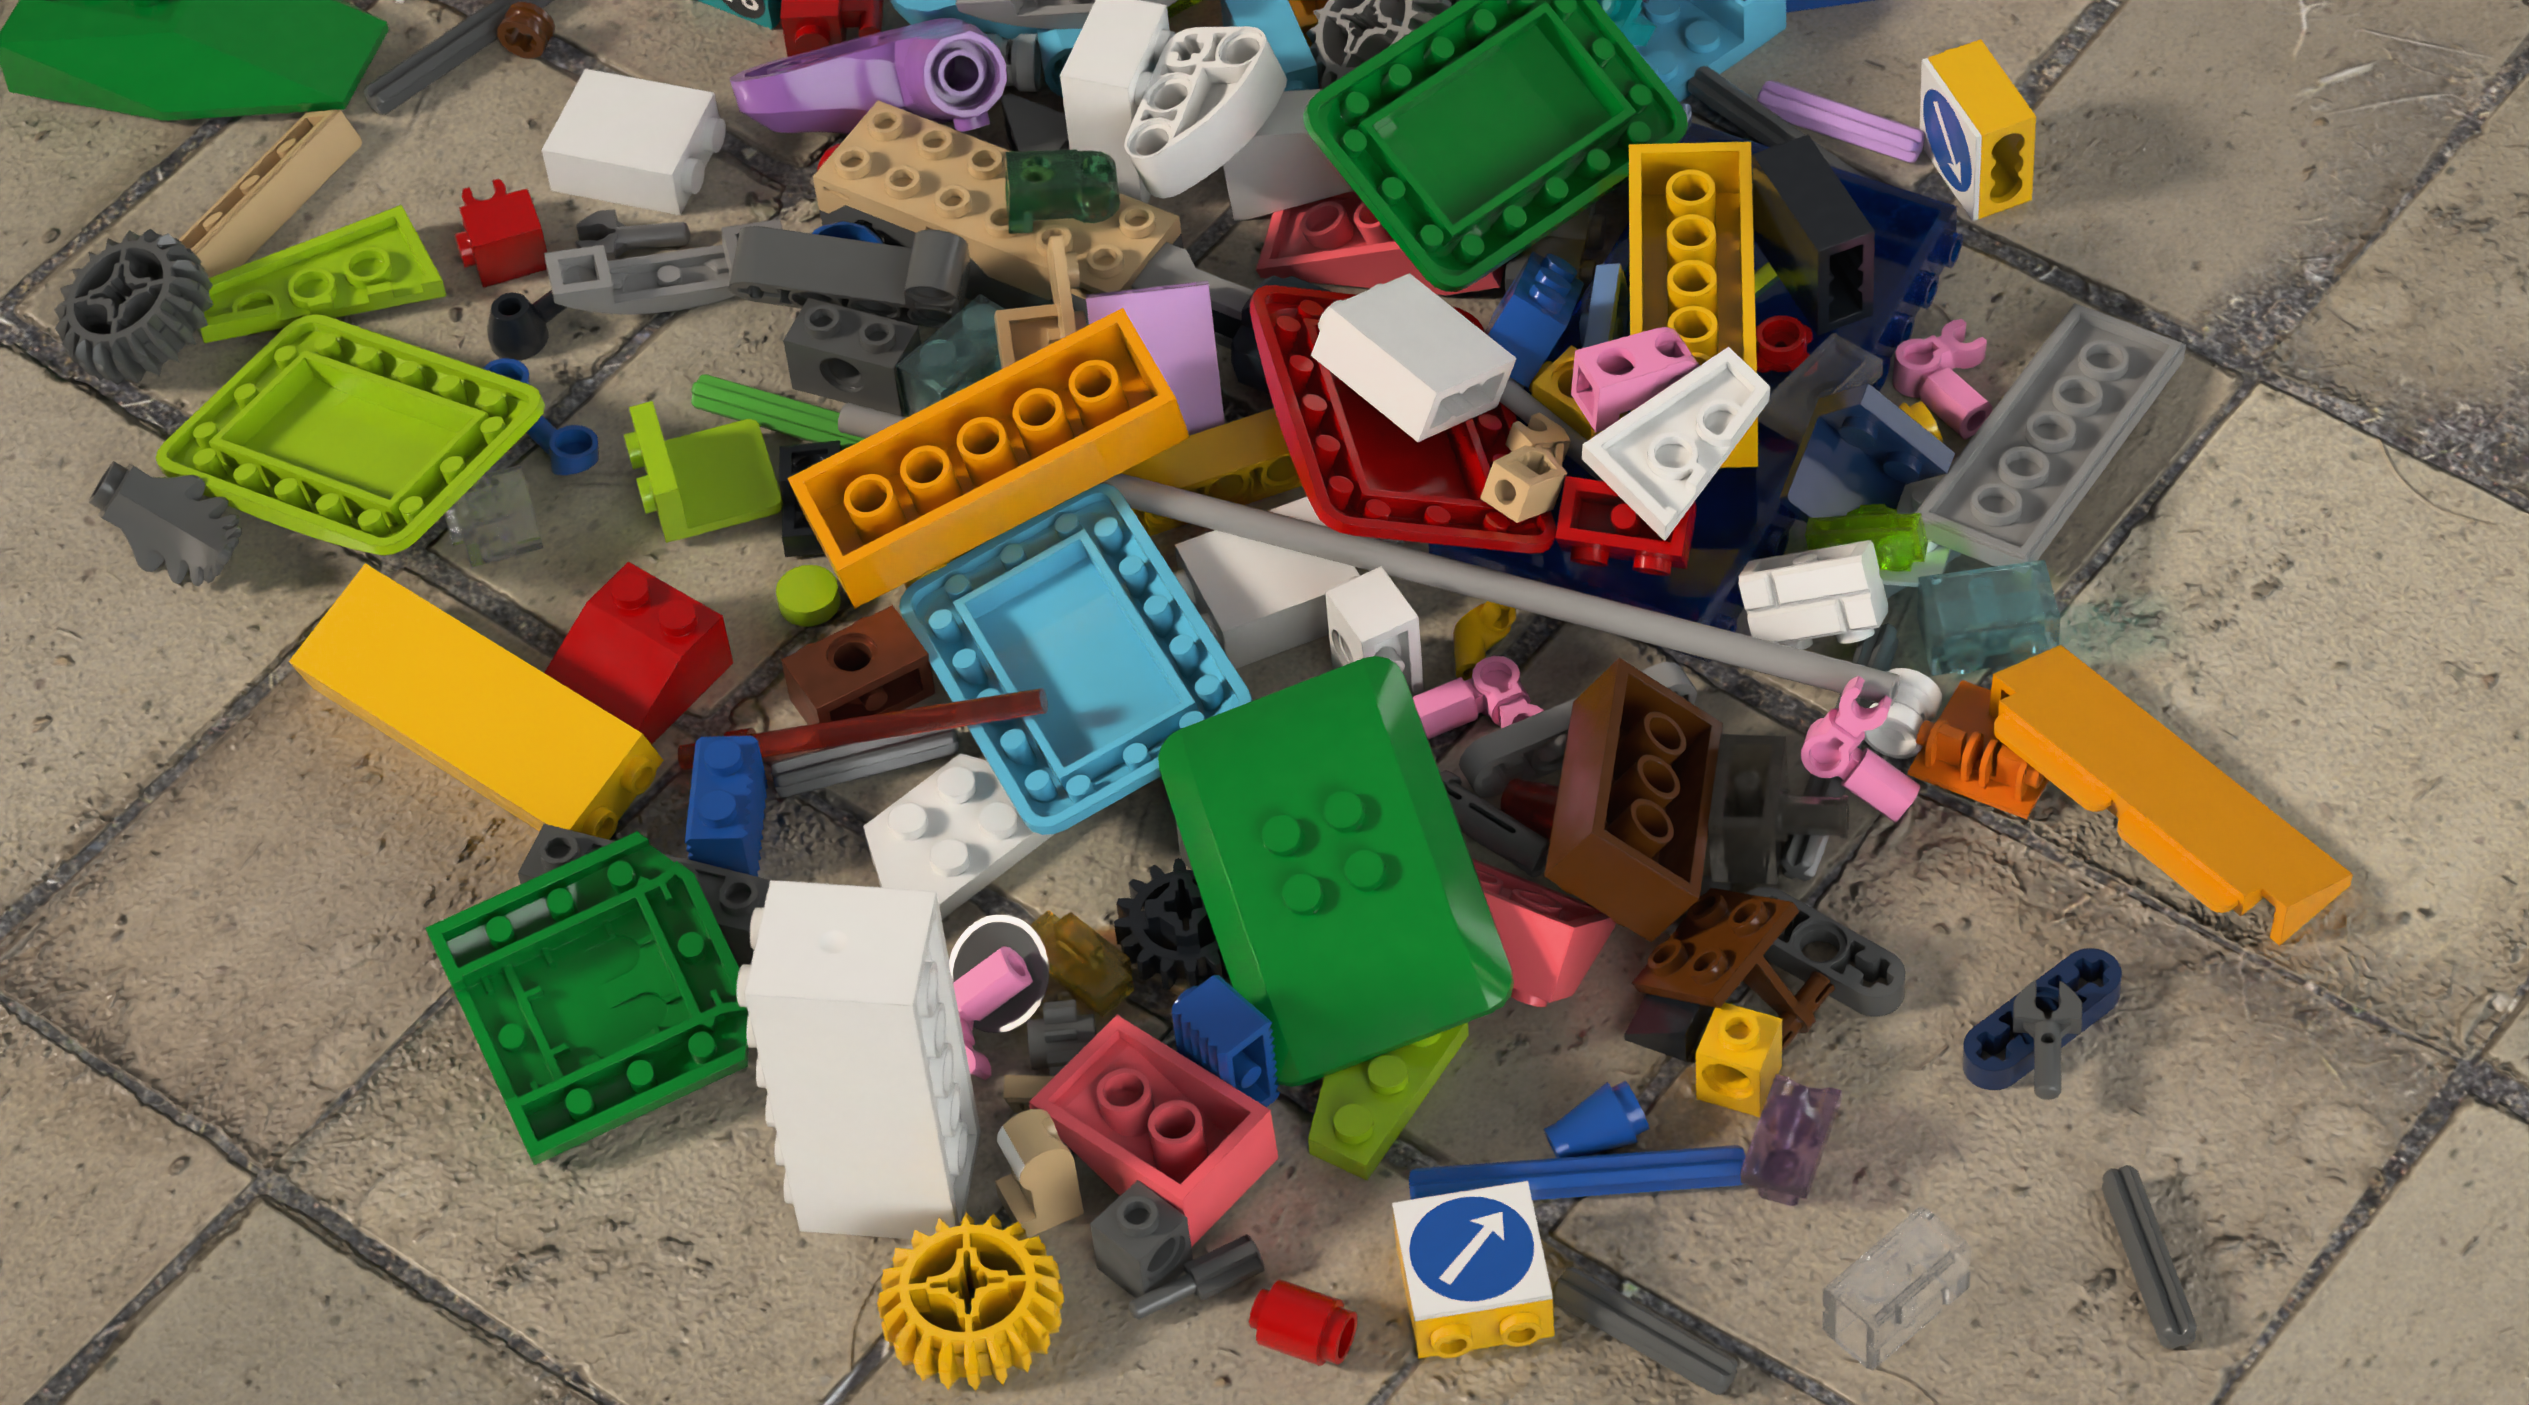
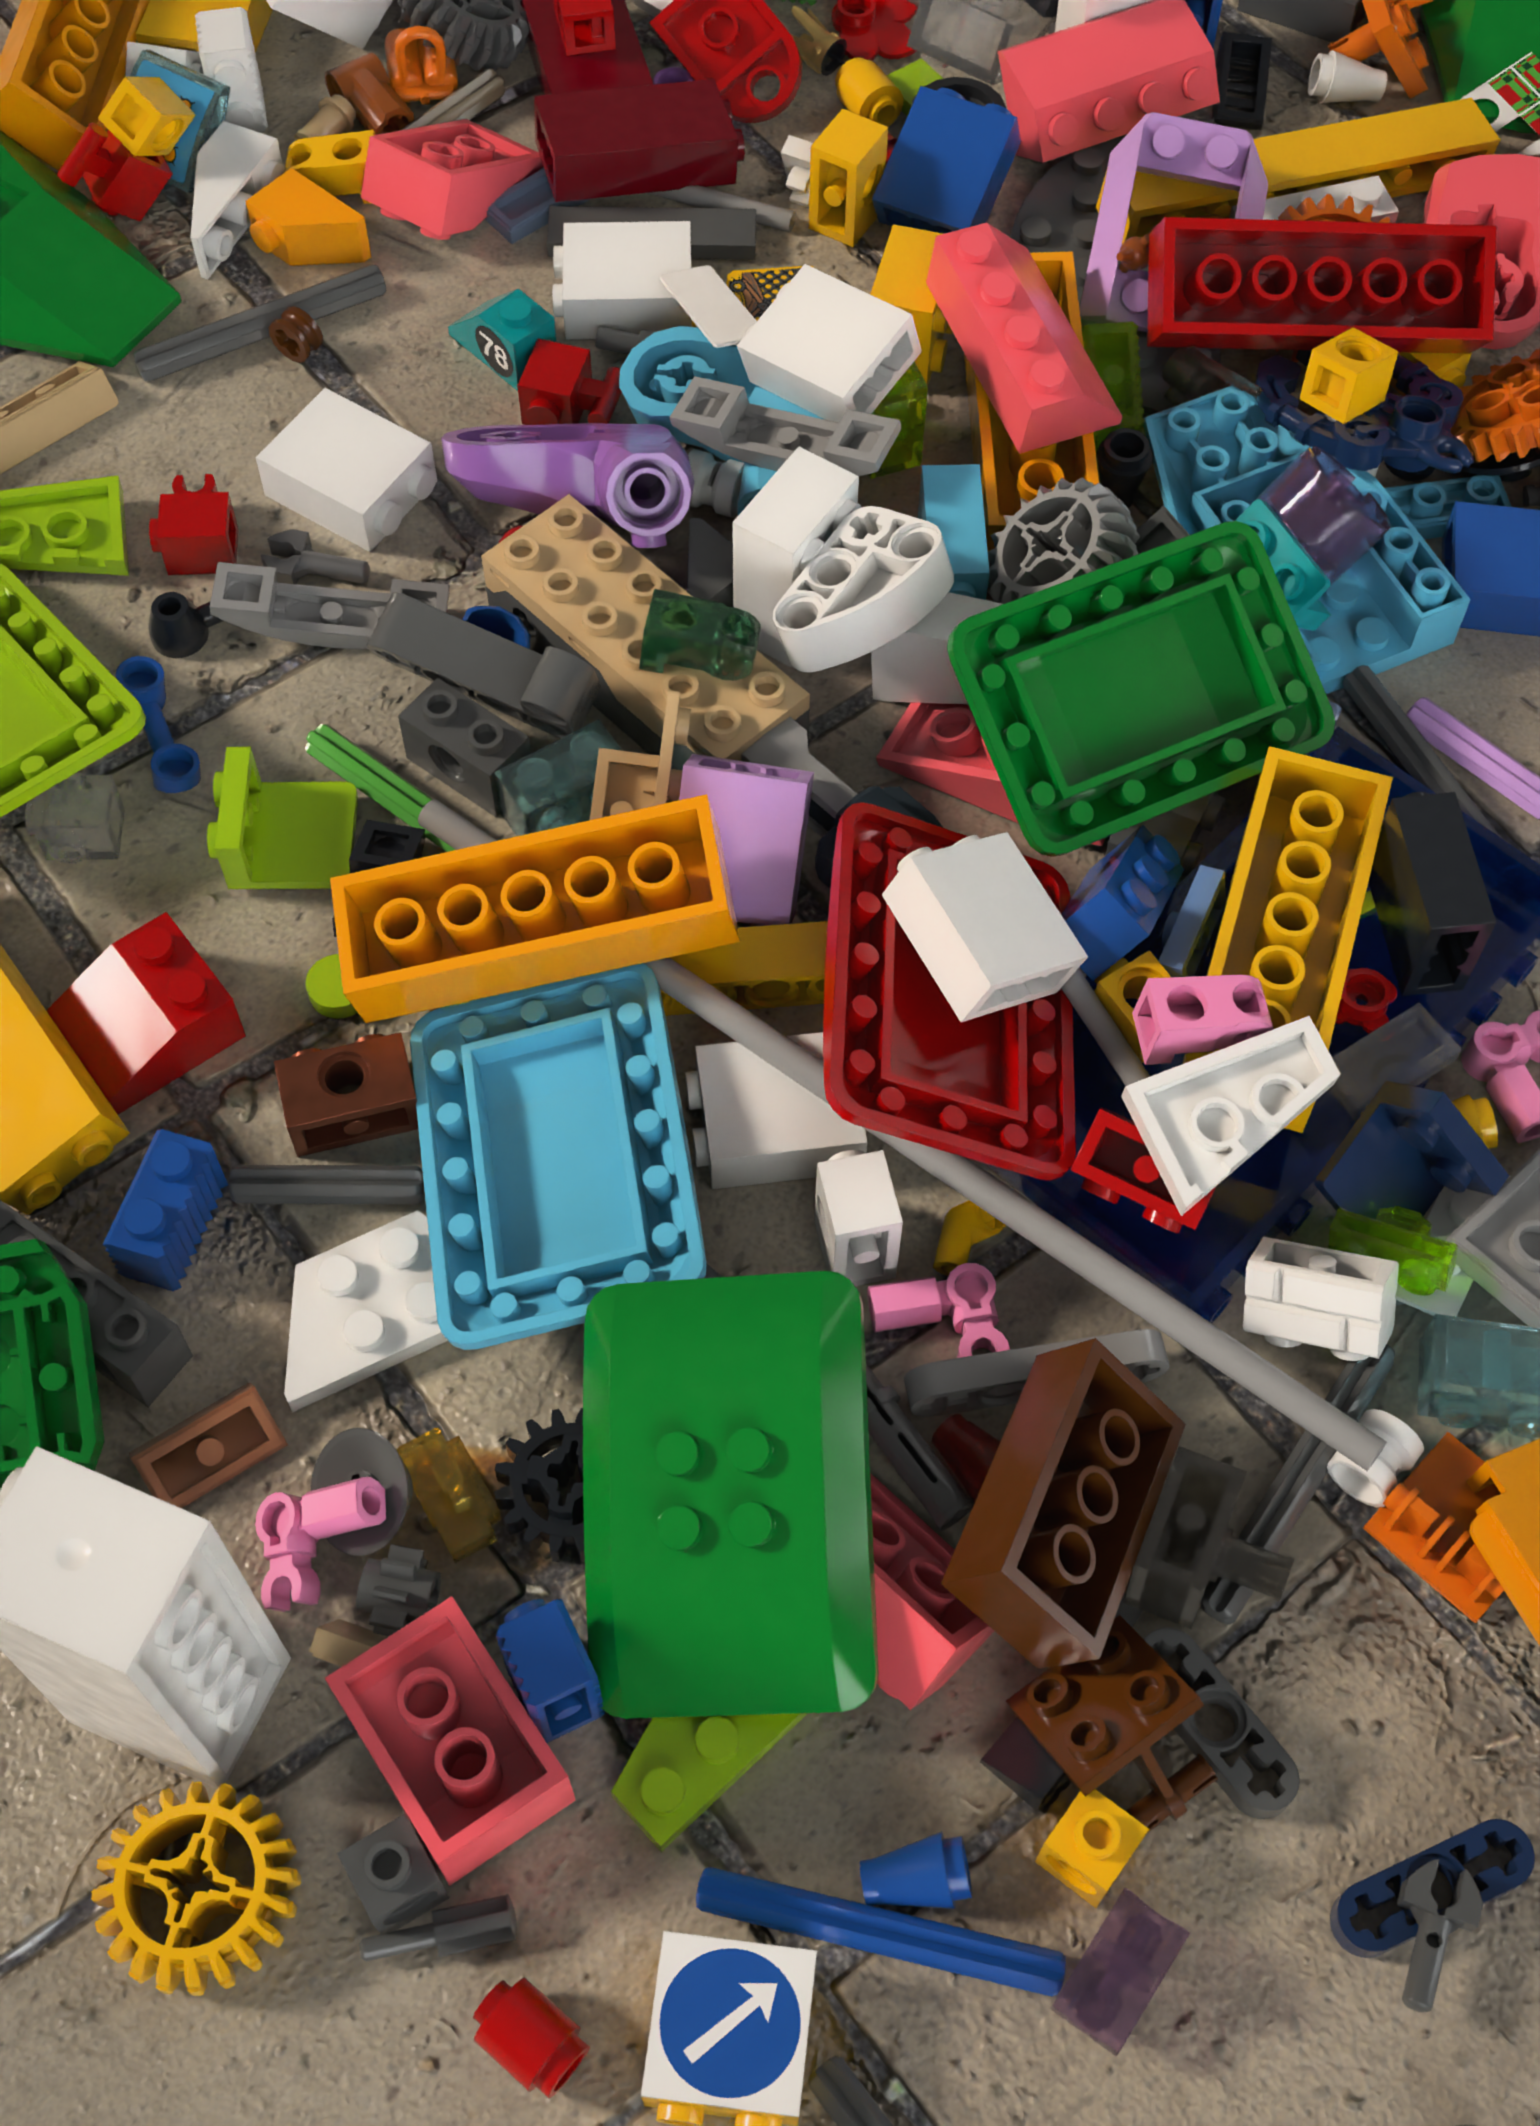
camera: 10 degrees right, 10 degrees up
clear red bar [678,688,1048,770] -> none
tan leg [995,1109,1084,1239] -> none
tan piece [1480,412,1571,523] -> none
bright pink bar [1801,676,1920,823] -> none

